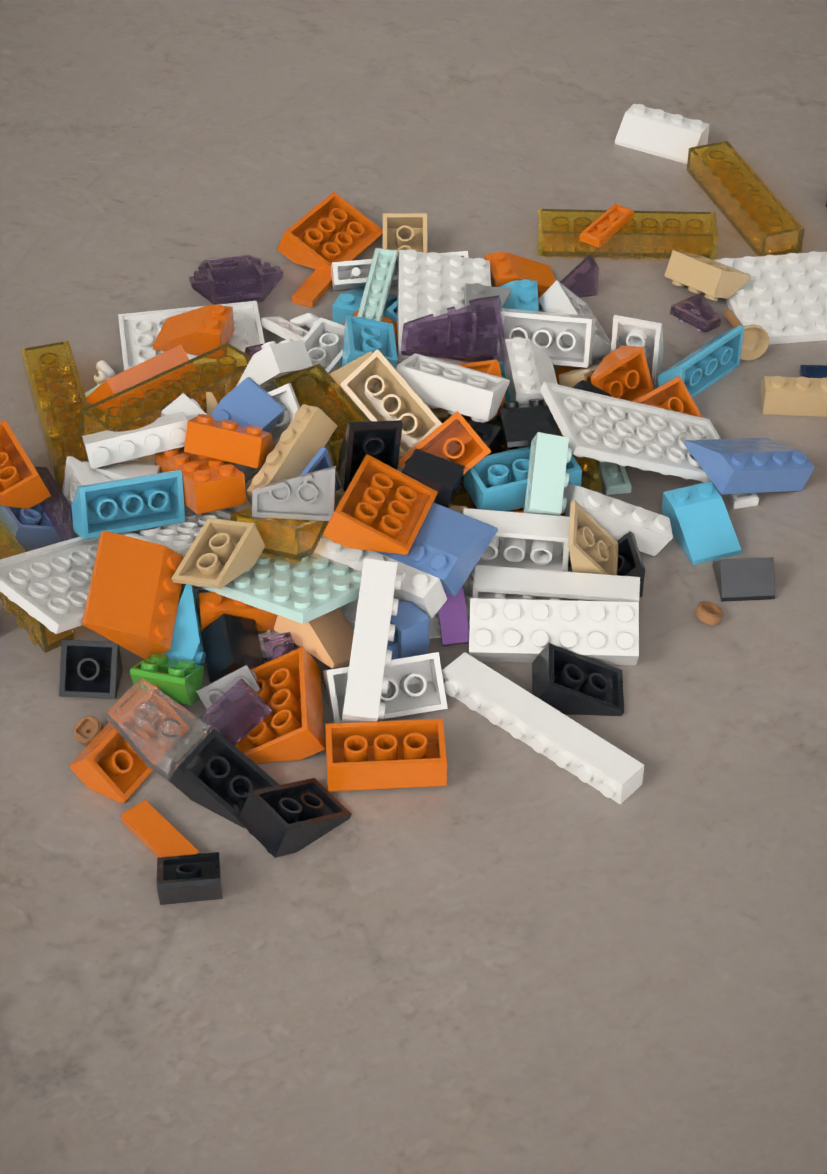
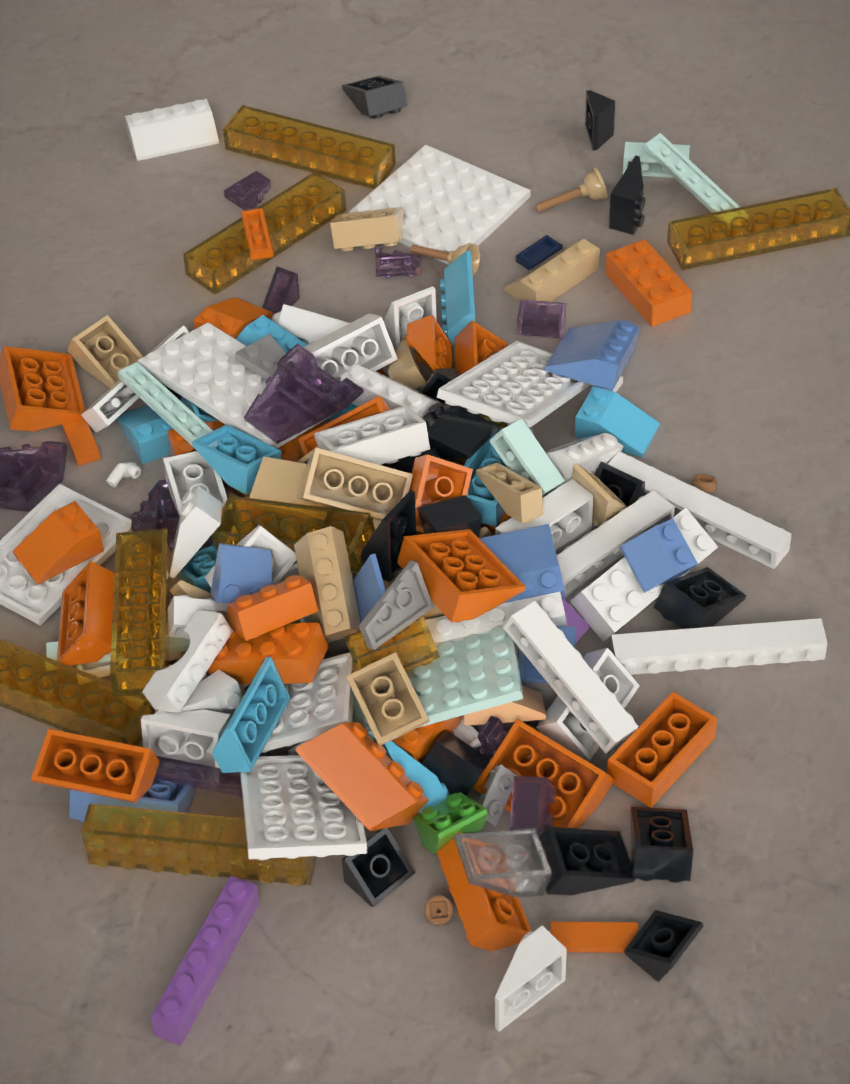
camera: 45 degrees left, 5 degrees up
white arm [94,360,115,385] -> none
white tile [261,316,308,342] -> none
black slope [712,557,775,602] -> none
none -> clear purple wing [224,171,271,211]
none -> tan slope [476,462,543,523]
none -> white slope [495,926,567,1032]
none -> clear purple brick [517,300,566,339]
none -> white brick [608,451,792,569]
none -> medium blue slope [619,518,698,593]

